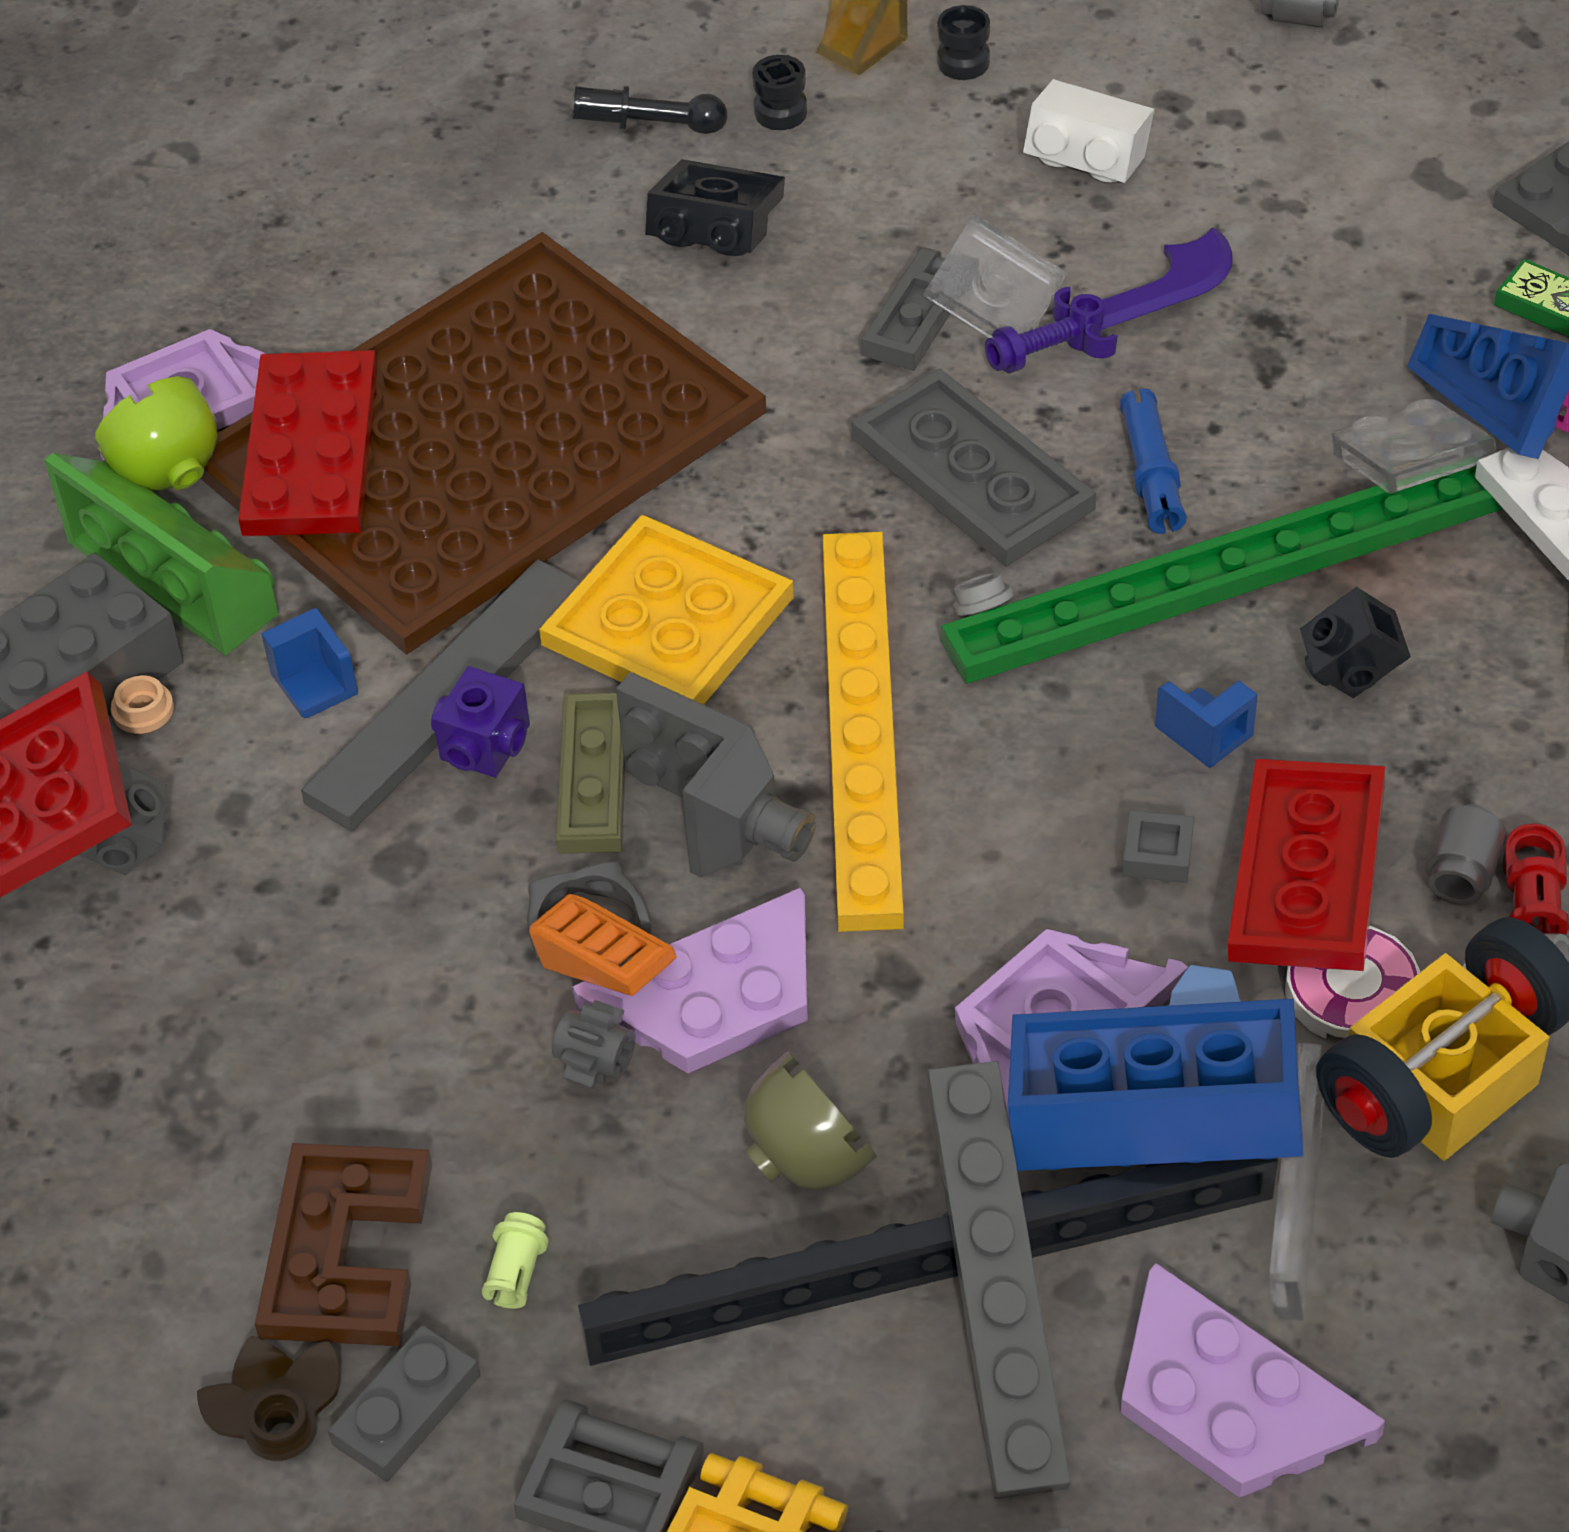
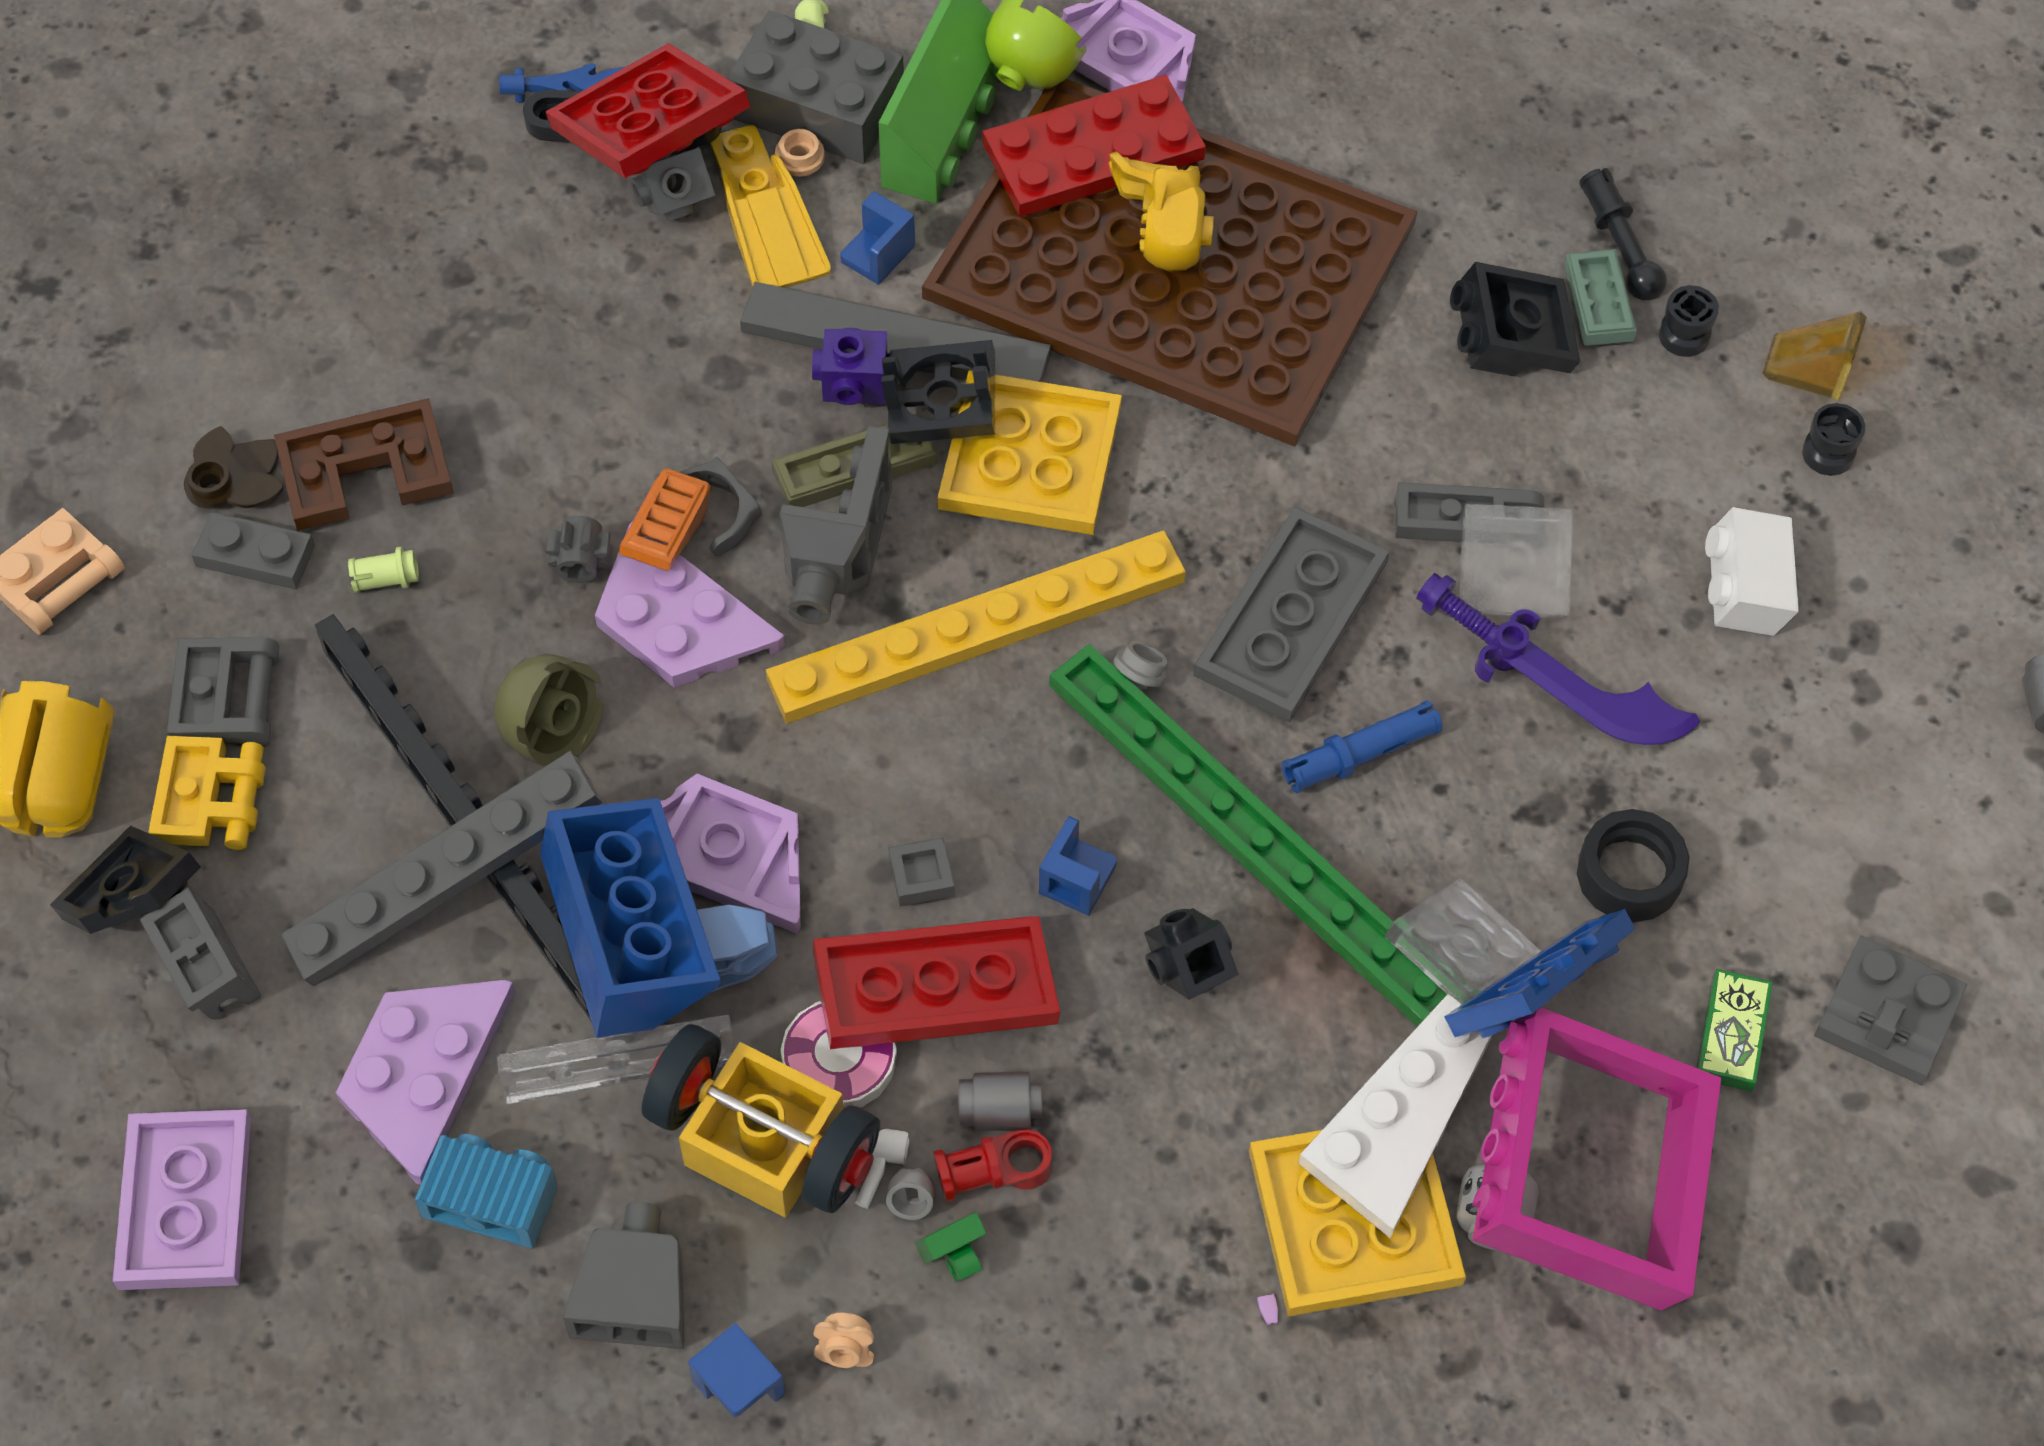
camera: 65 degrees right, 10 degrees up
none -> dark azure brick [415,1134,558,1249]
none -> yellow piece [710,125,831,288]
none -> black piece [881,340,995,444]
none -> yellow head [1109,152,1214,272]
none -> sand green plate [1563,249,1637,346]
none -> black tyre [1576,809,1690,922]

